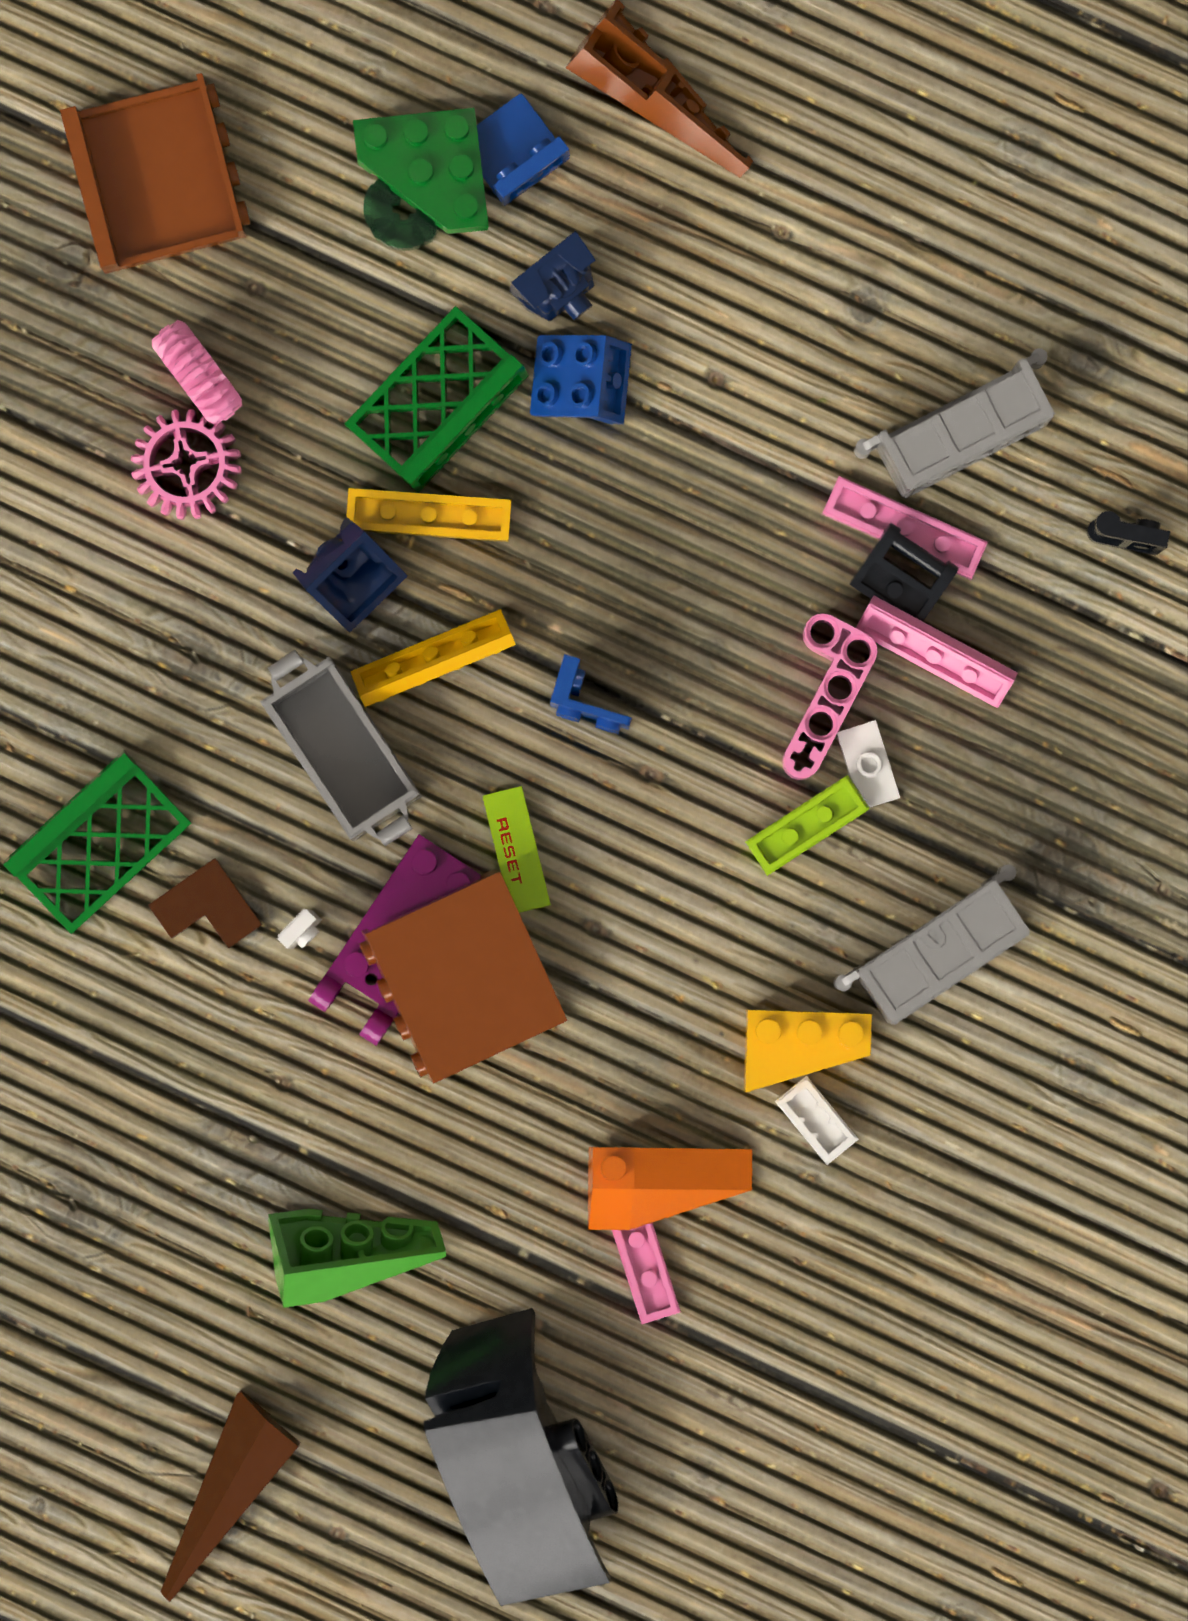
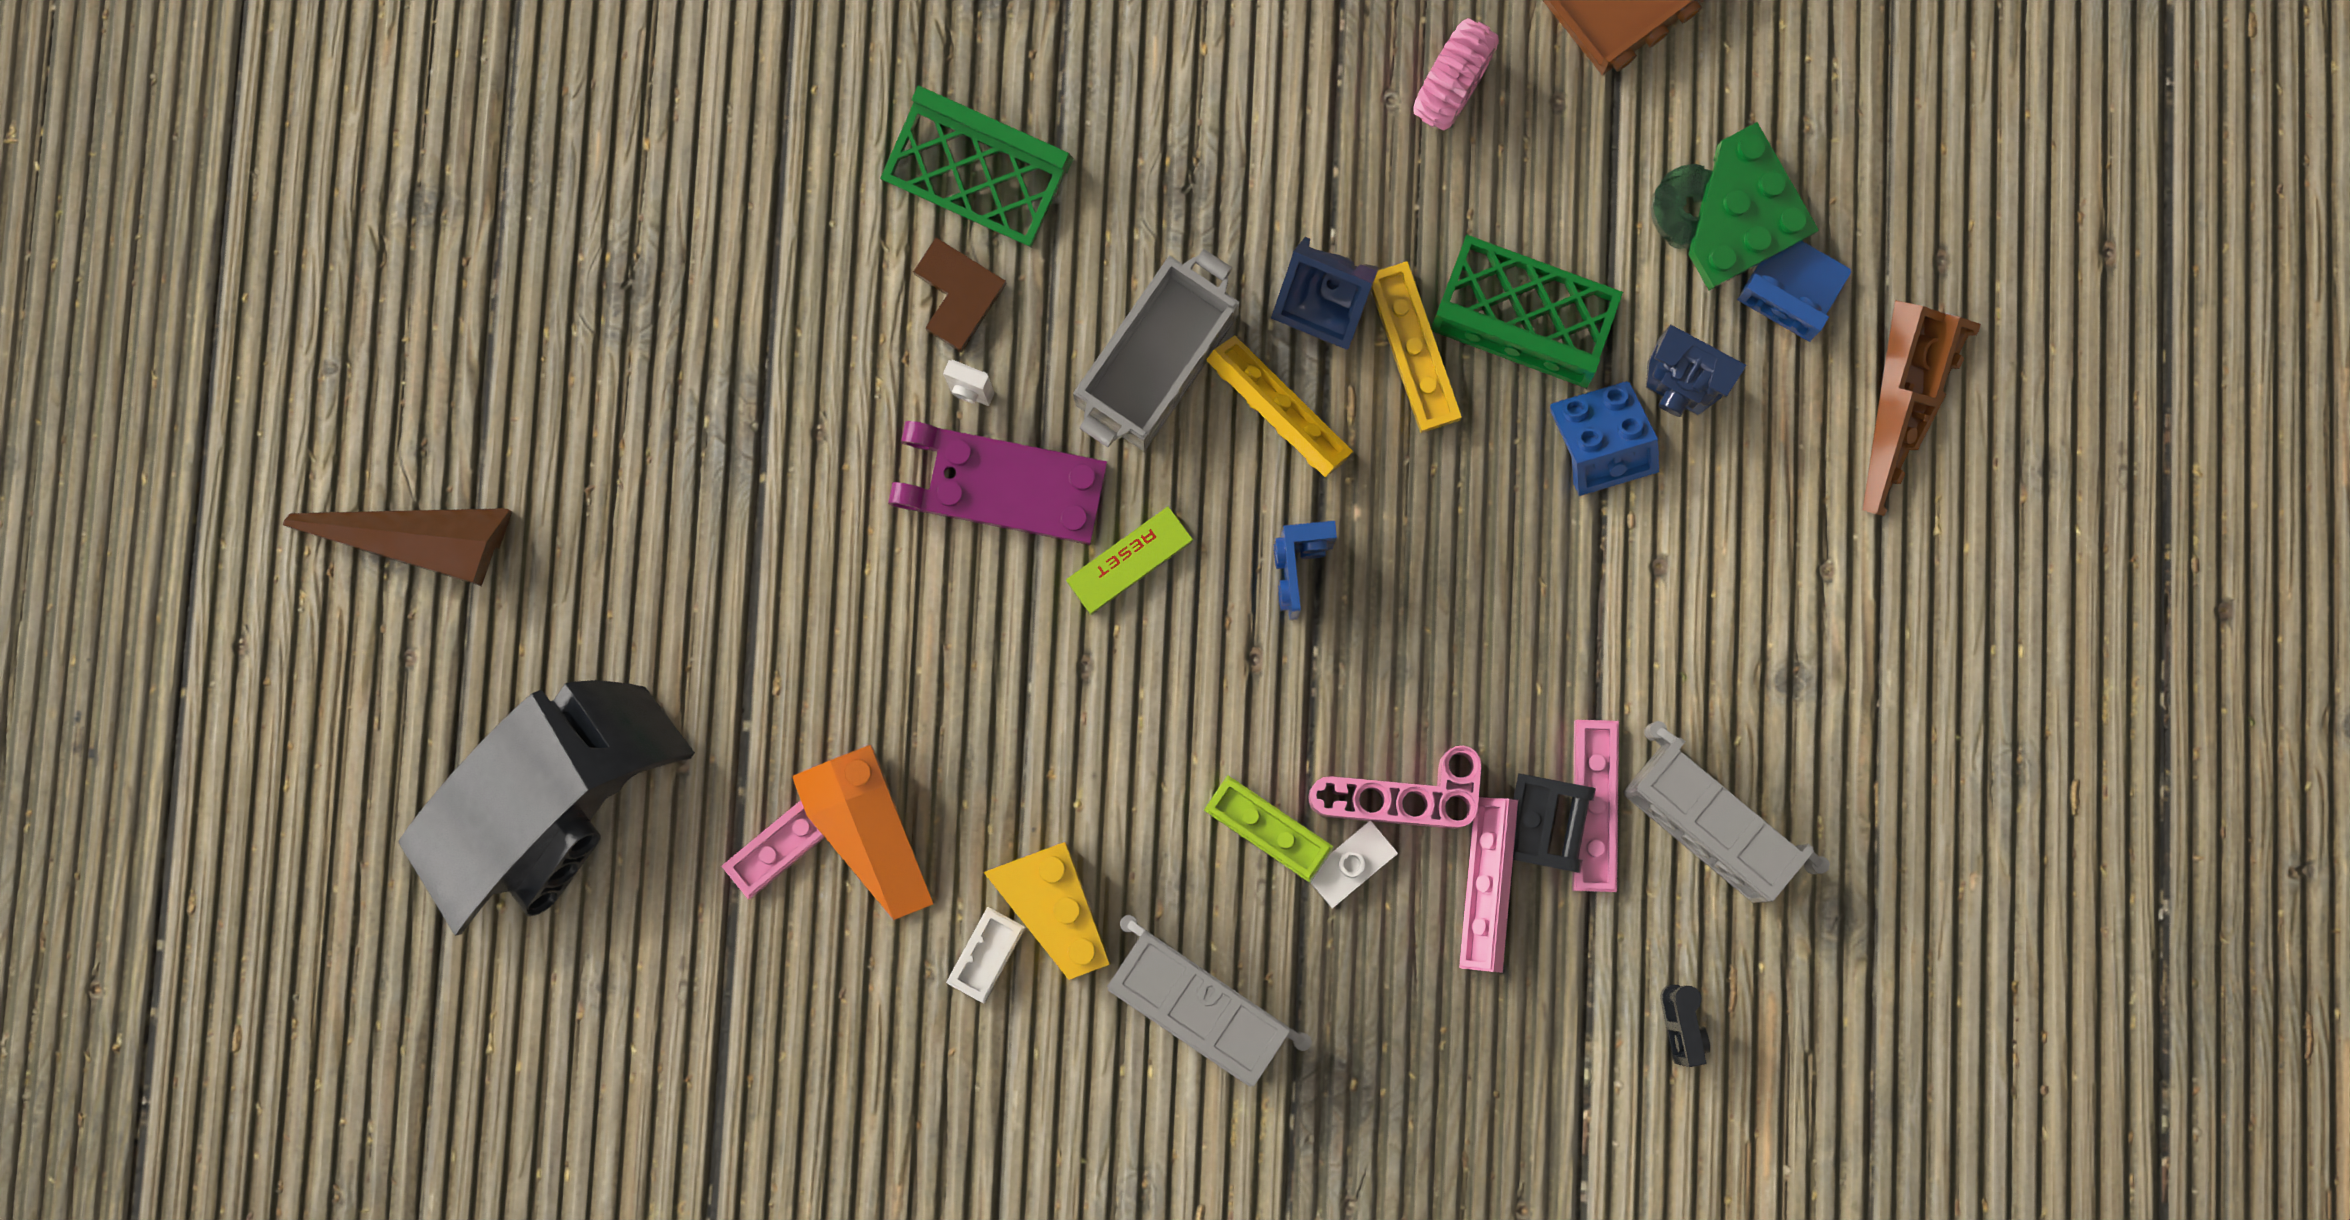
camera: 65 degrees right, 5 degrees down
bright pink gear [131,409,242,520] -> none
bright green wedge [268,1209,446,1308] -> none
dark orange panel [359,869,568,1084] -> none

